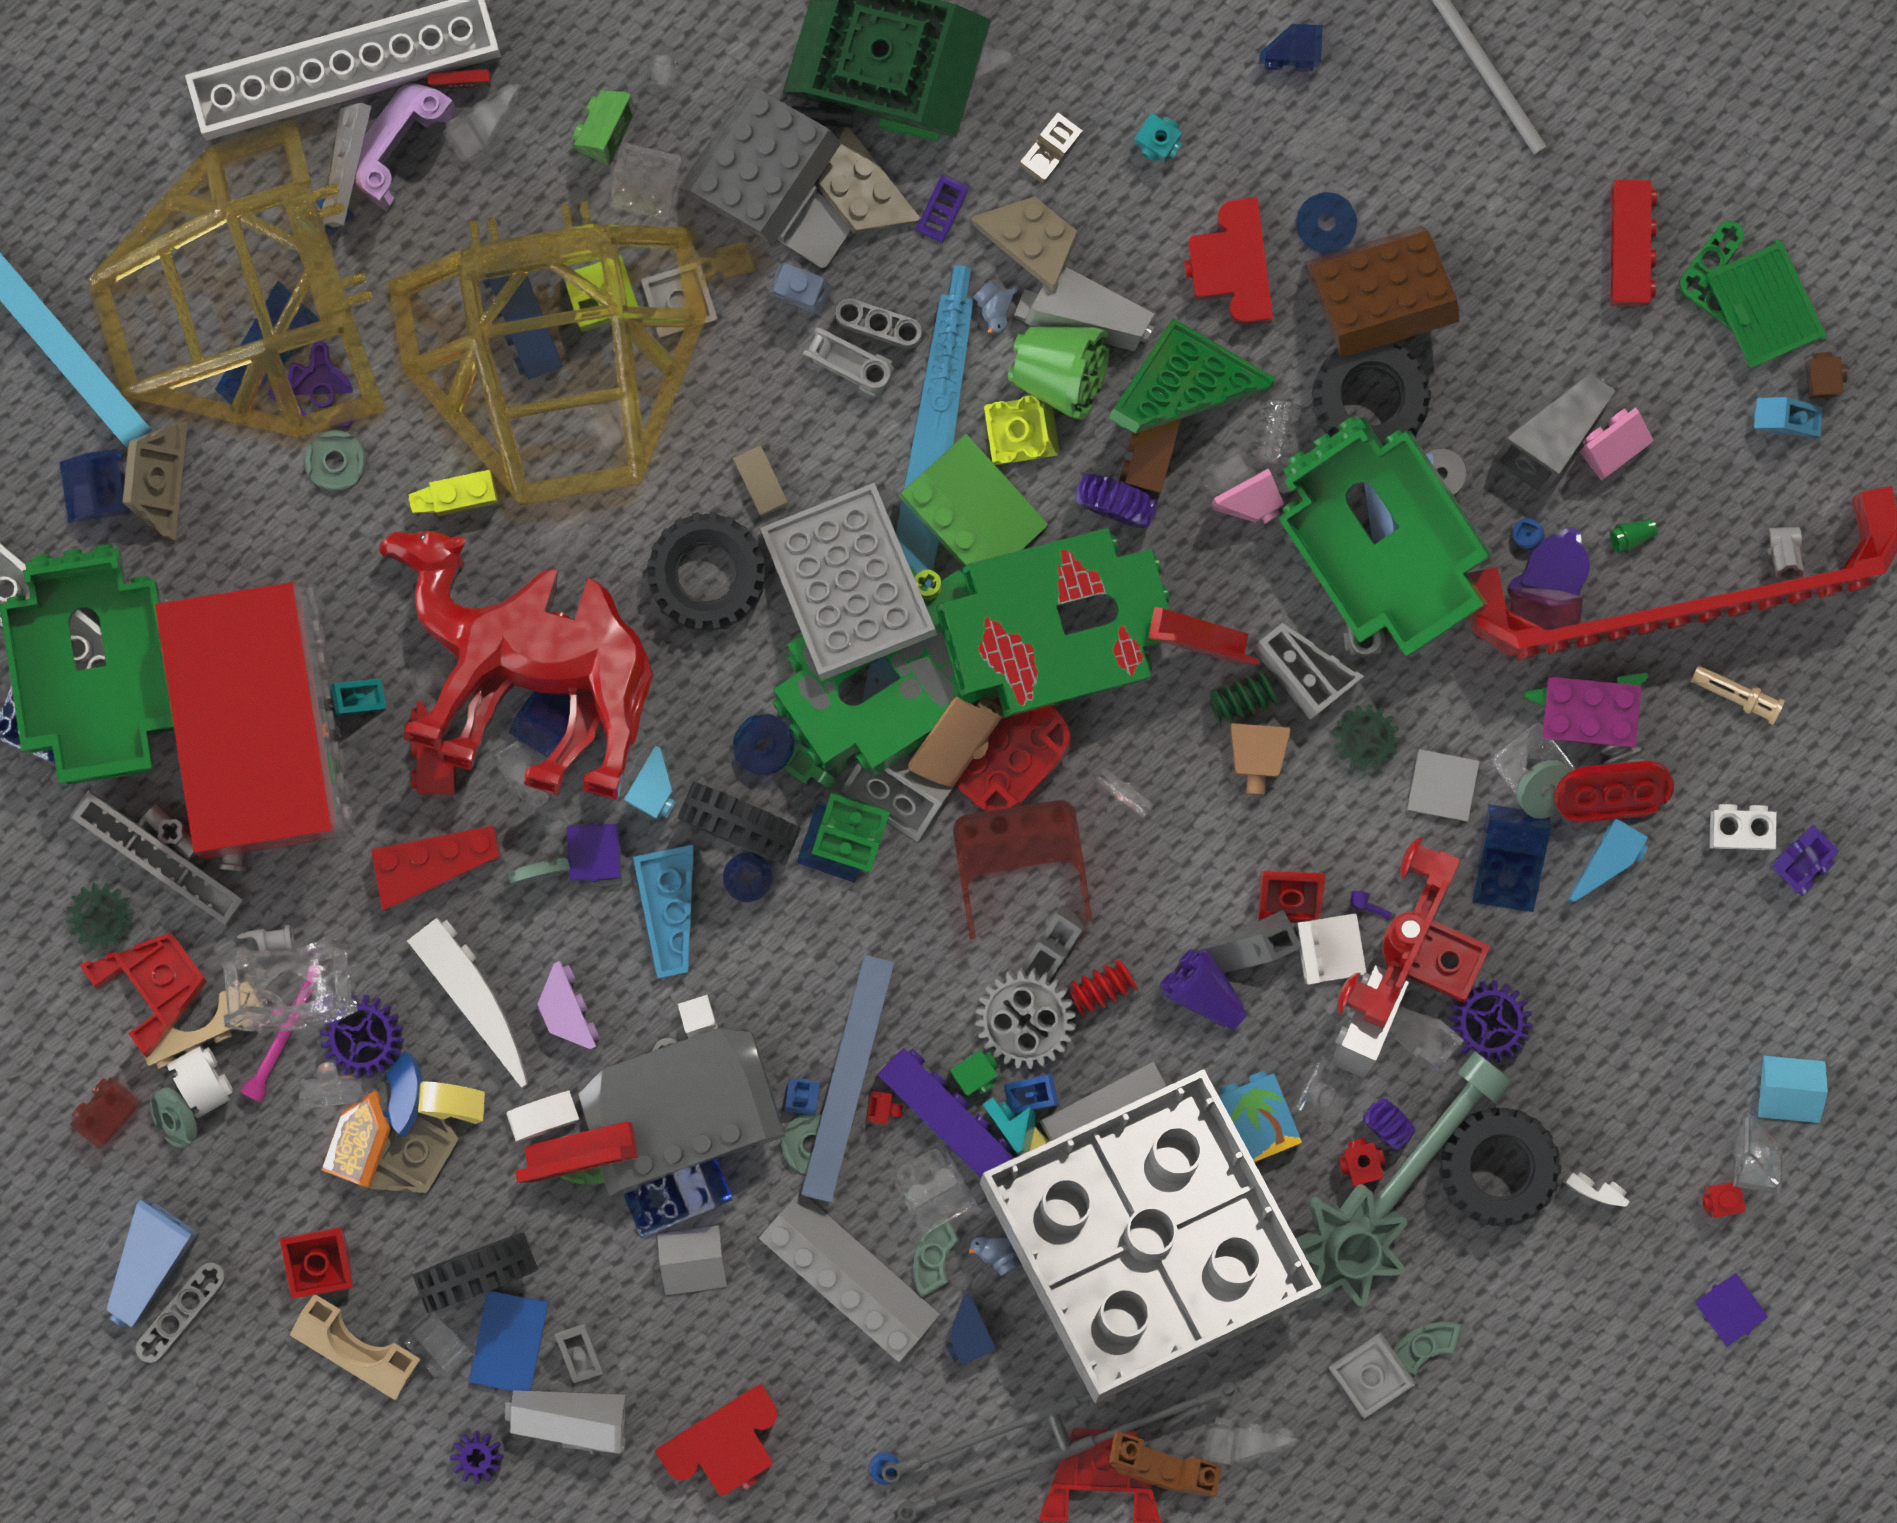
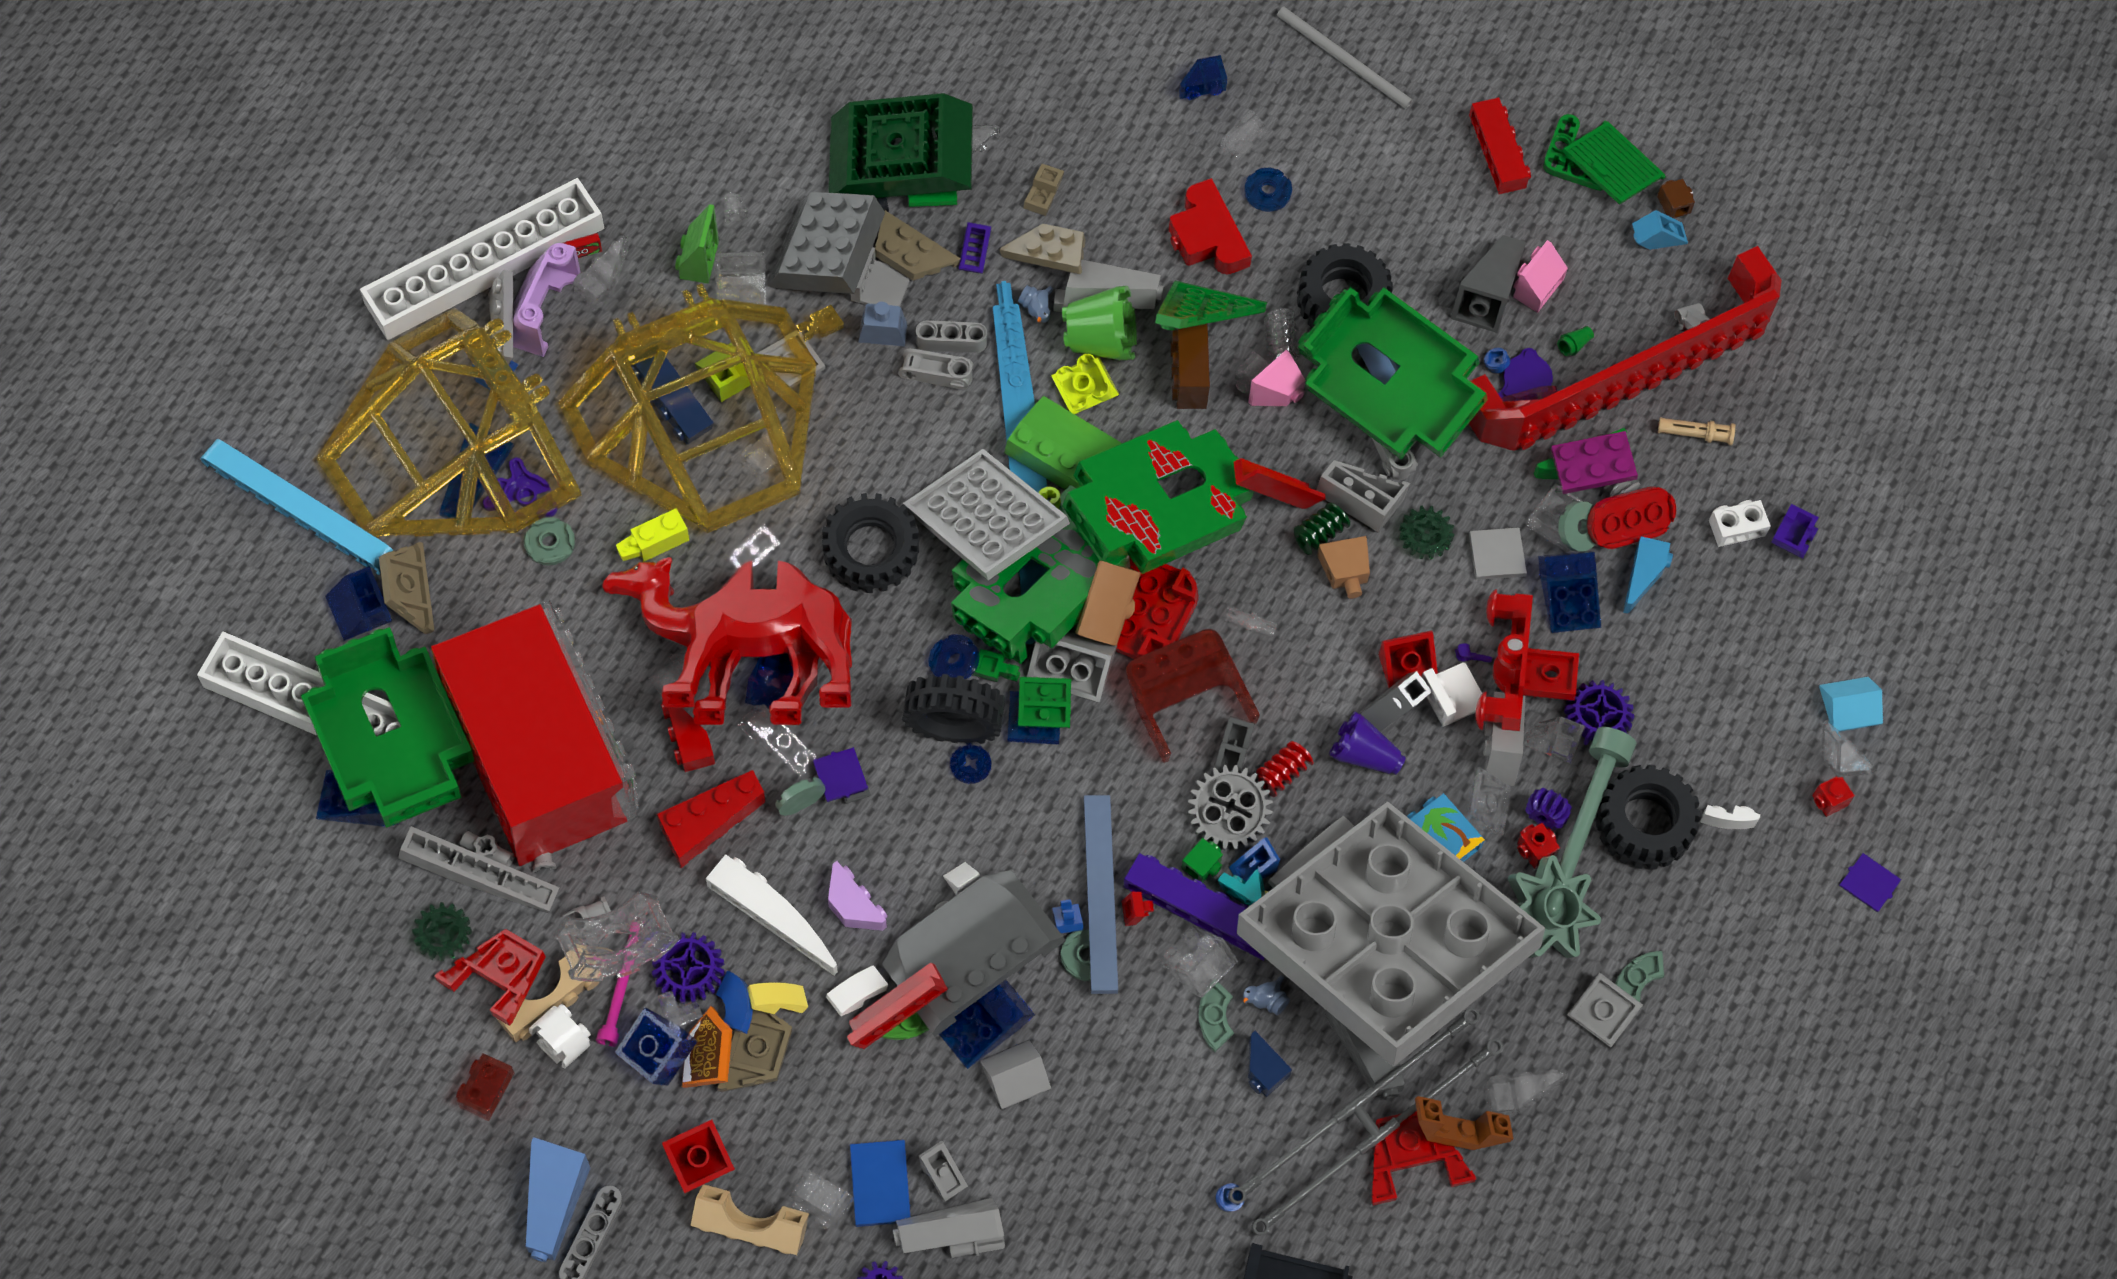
camera: 15 degrees left, 20 degrees down
sand green tile [150,1087,197,1148] -> none
teal slope [330,679,387,718] -> none
black tyre [412,1232,538,1313] -> none
medium azure slope [624,746,676,821] -> none
dark azure wing [633,844,694,979] -> none
red brick [655,1382,778,1496] -> none
dark tan slope [733,445,789,518] -> none
light grey slope [759,1191,940,1362] -> none
dark purple gear [1074,473,1158,528] -> none
teal brick [1133,113,1183,163] -> none
reddish brown slope [1304,226,1460,358] -> none
none -> clear blue slope [615,1008,698,1086]

